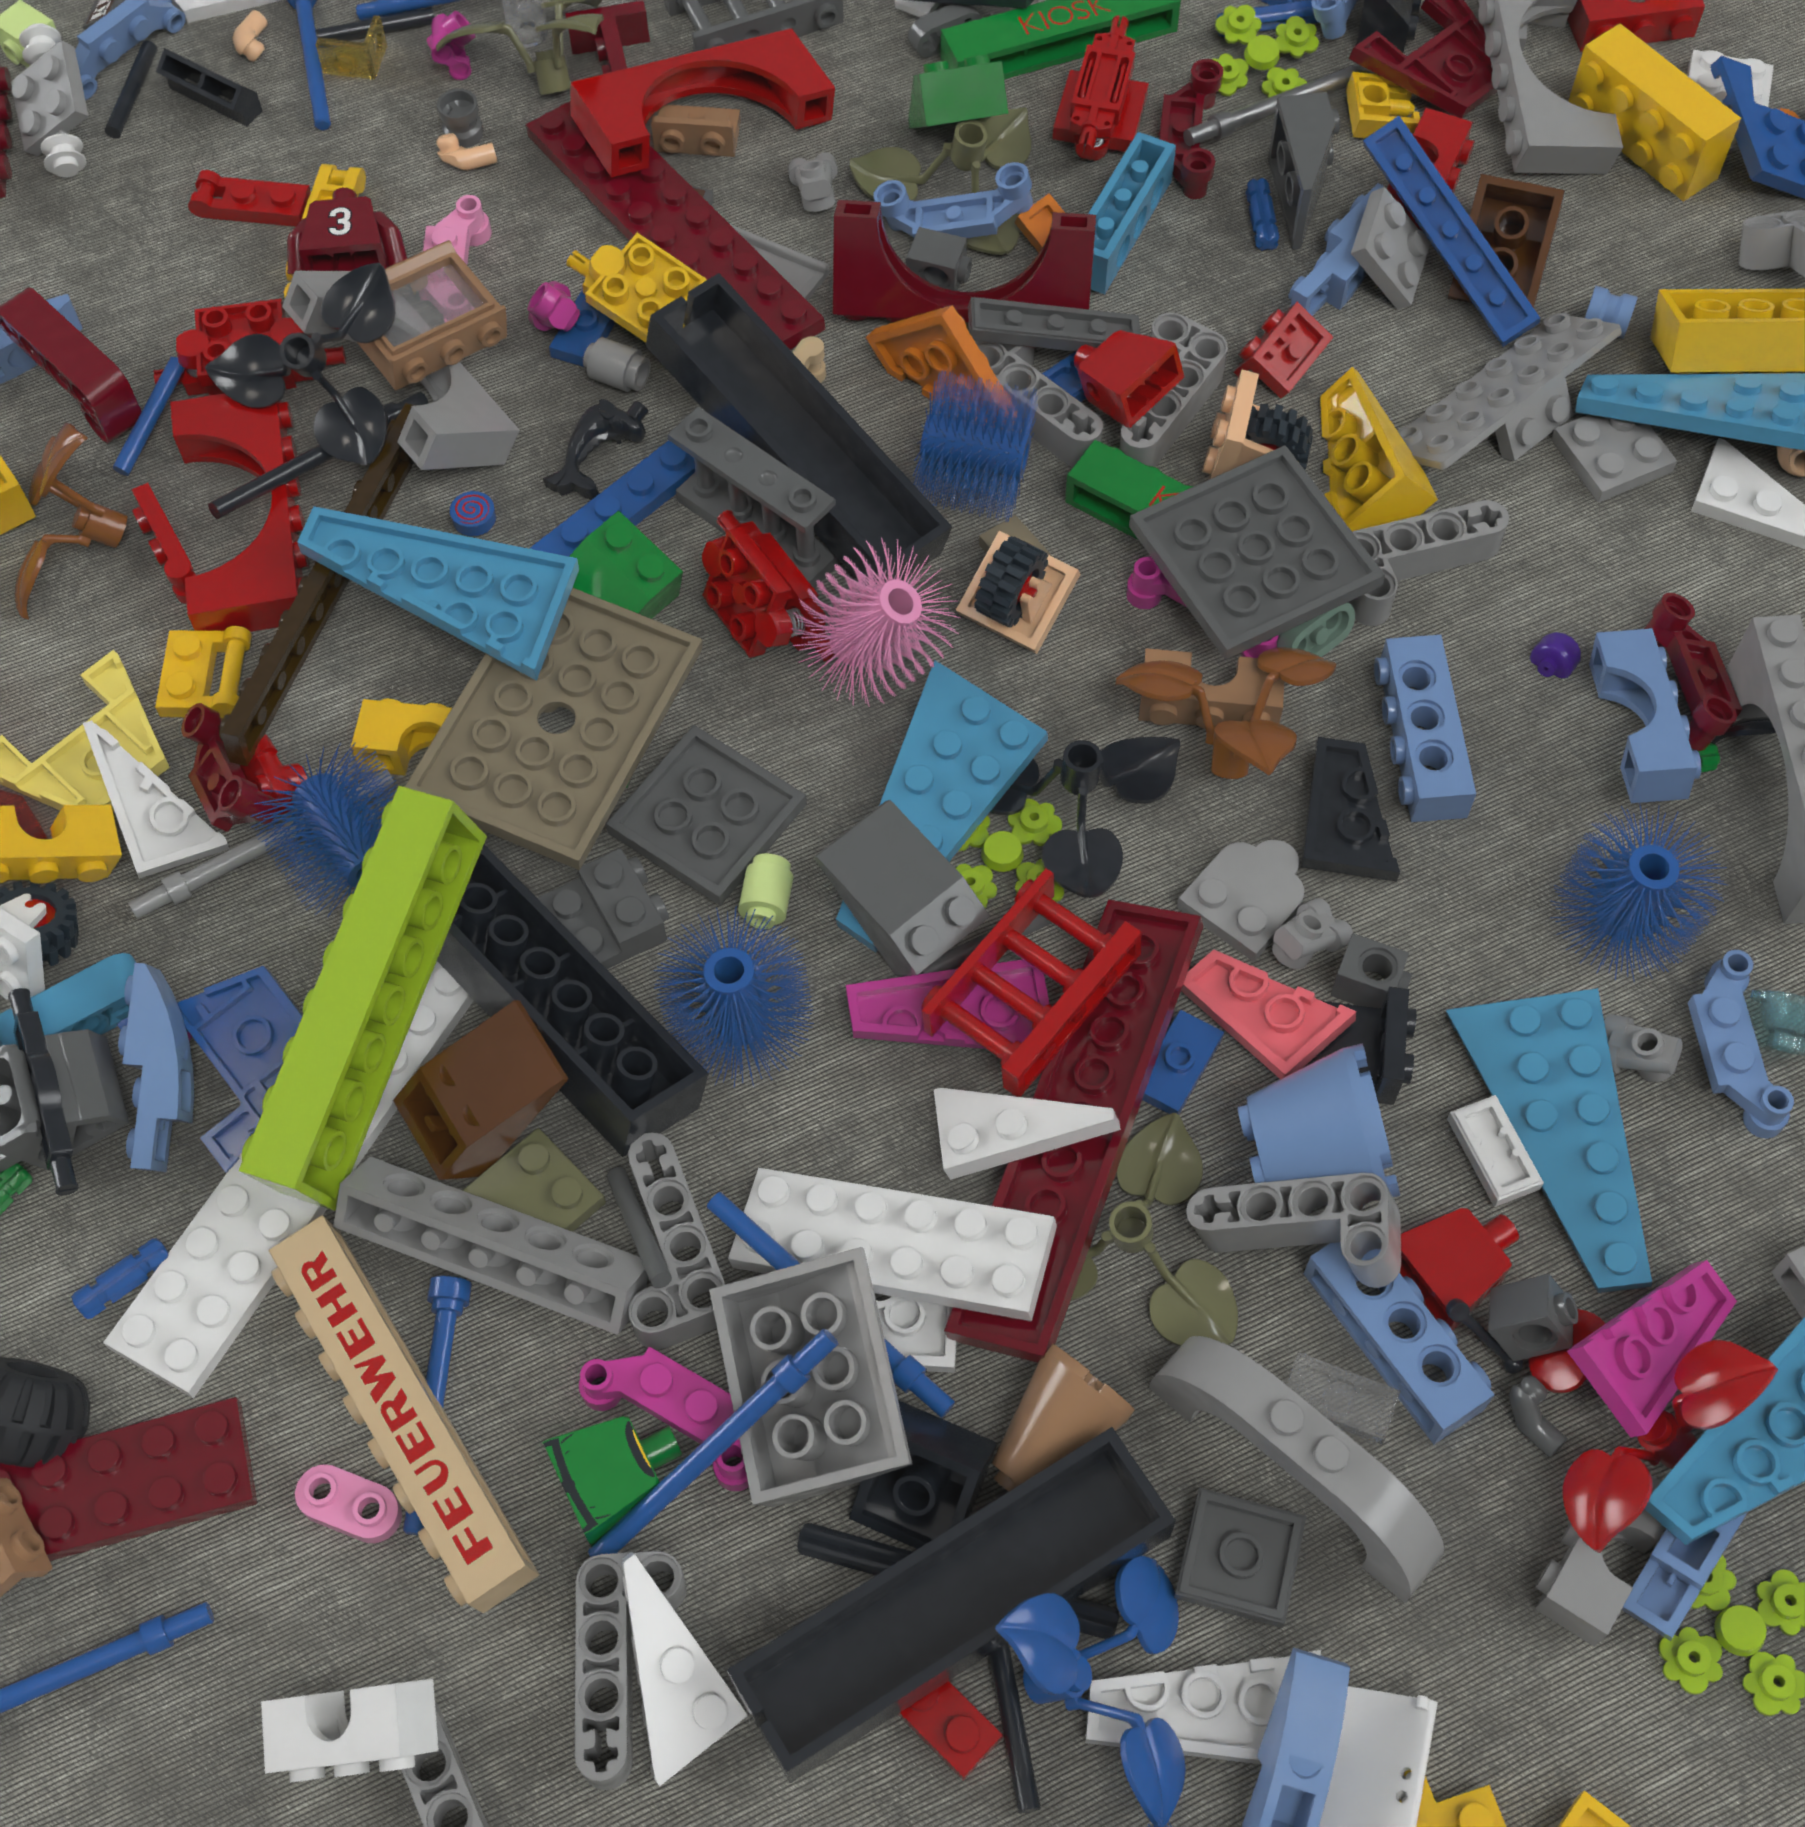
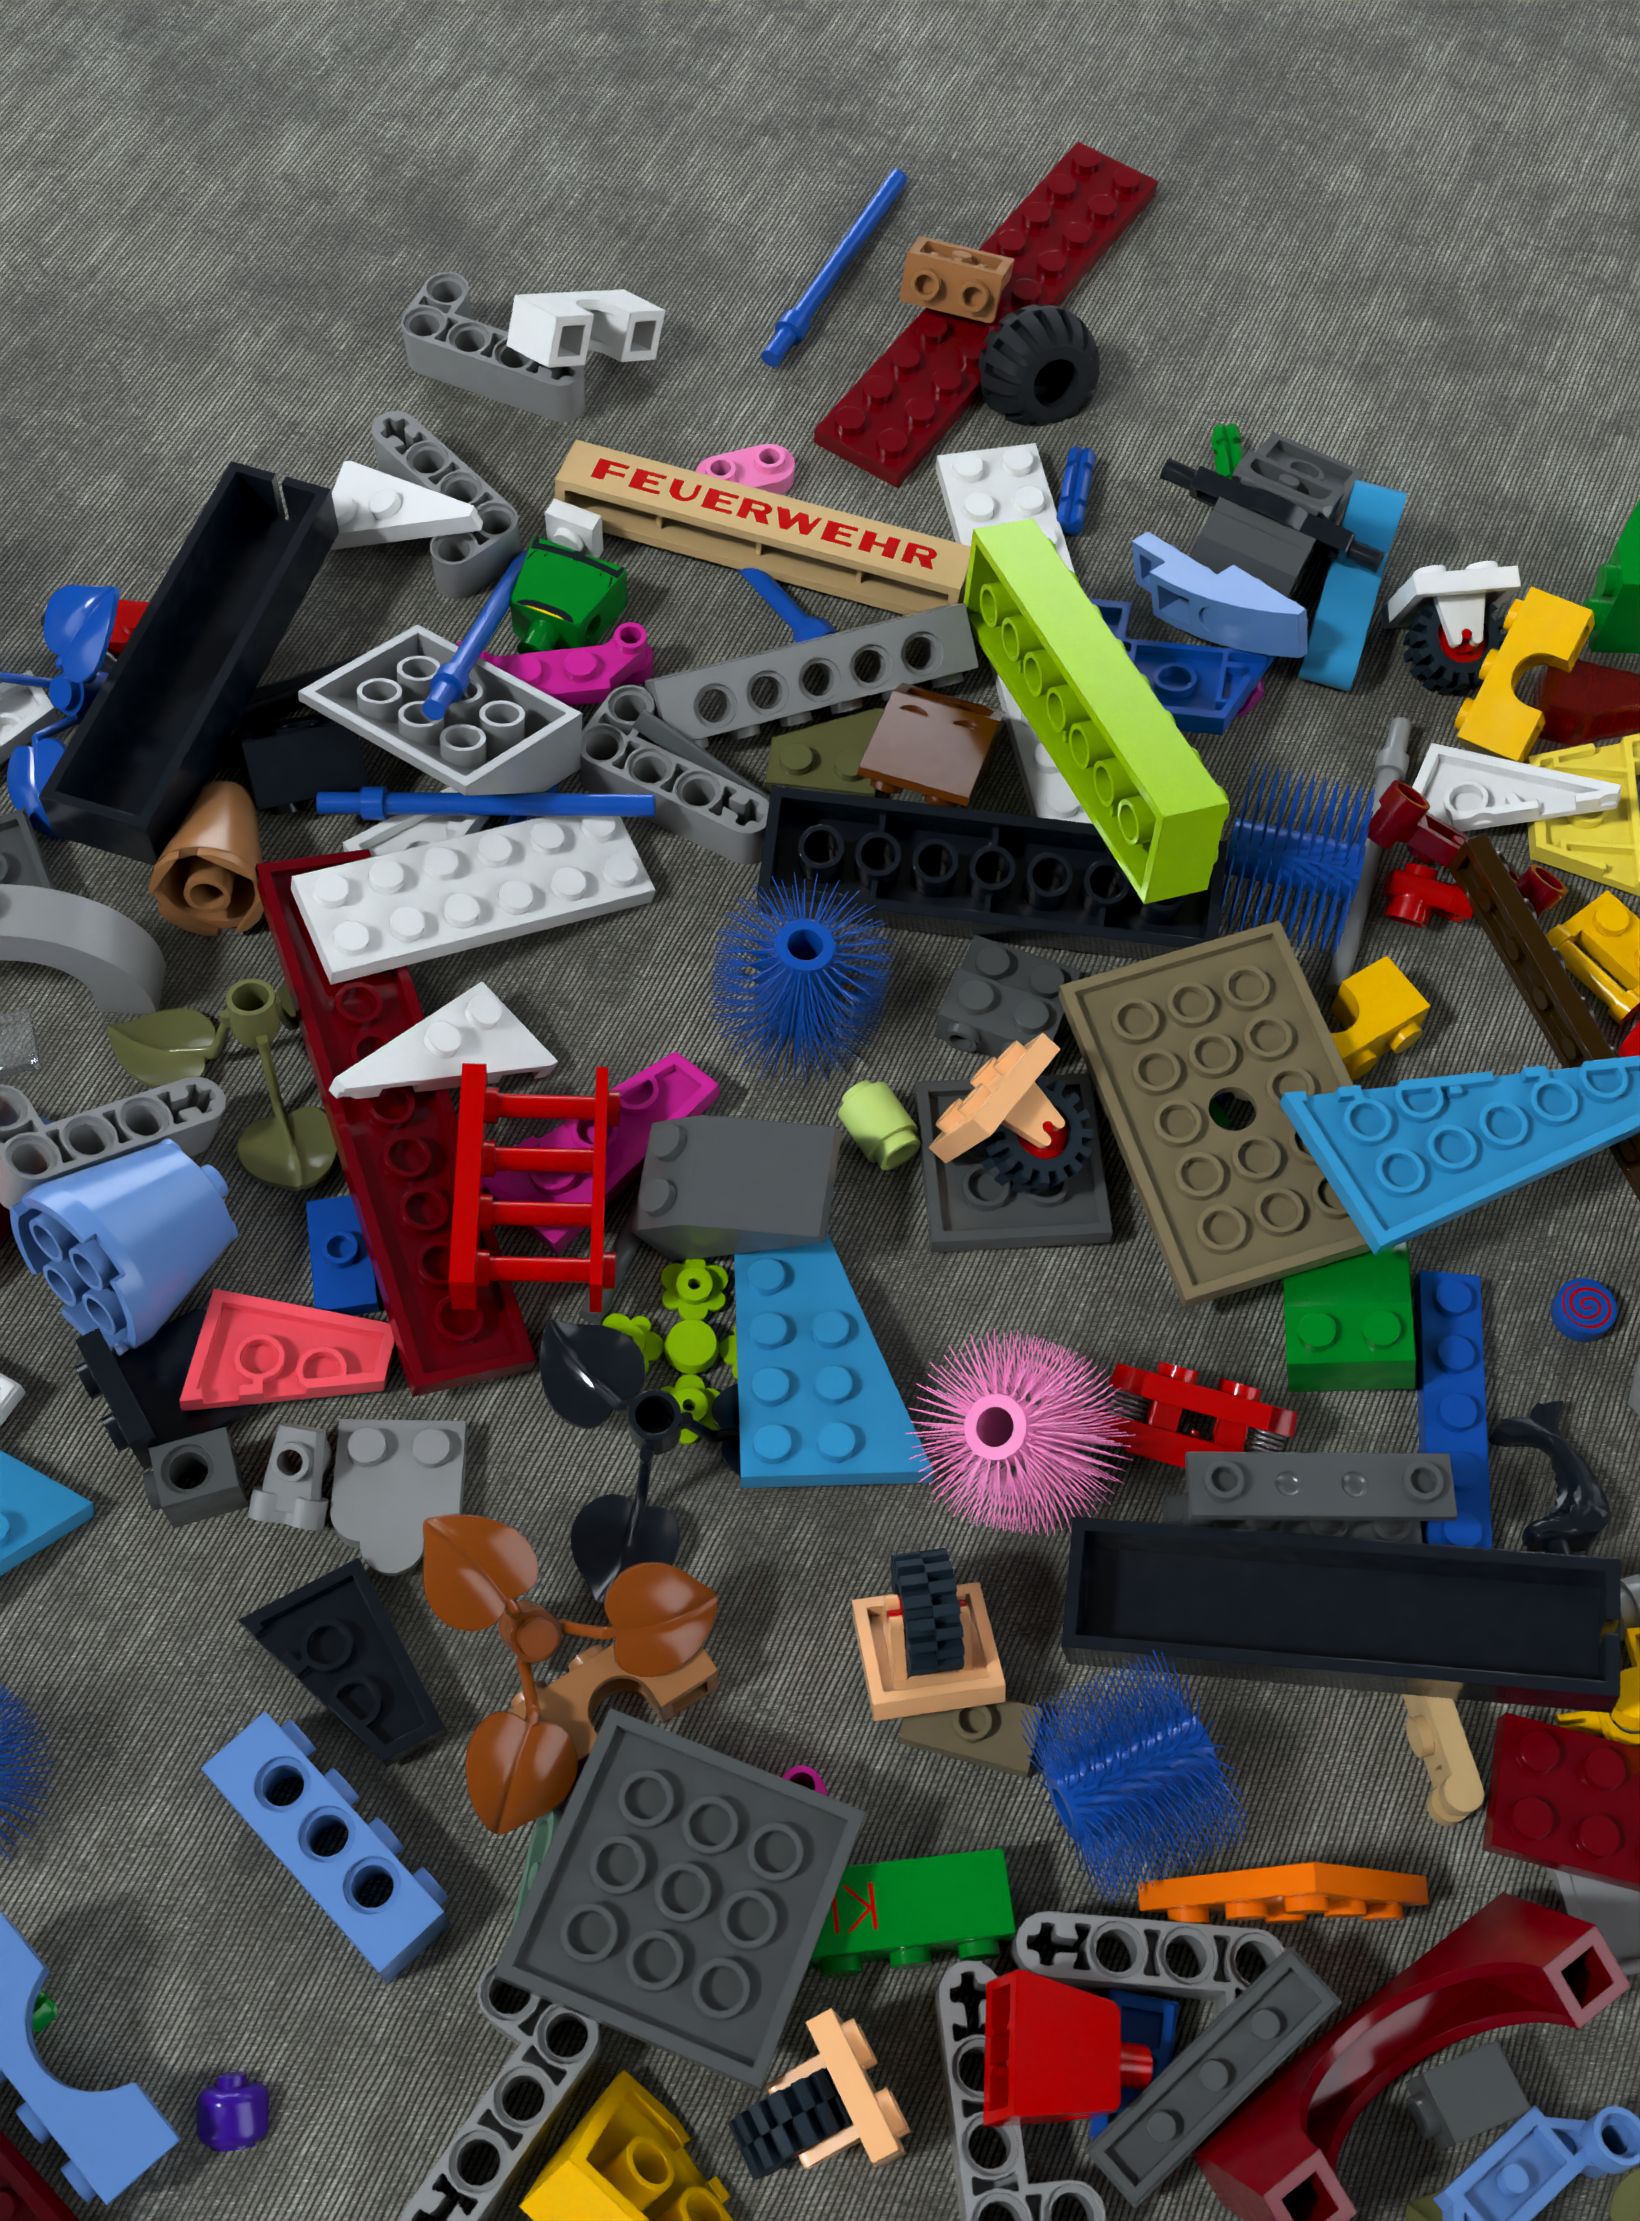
camera: 135 degrees right, 0 degrees up
none -> white plate [545,498,604,559]
none -> plate [929,1033,1094,1194]

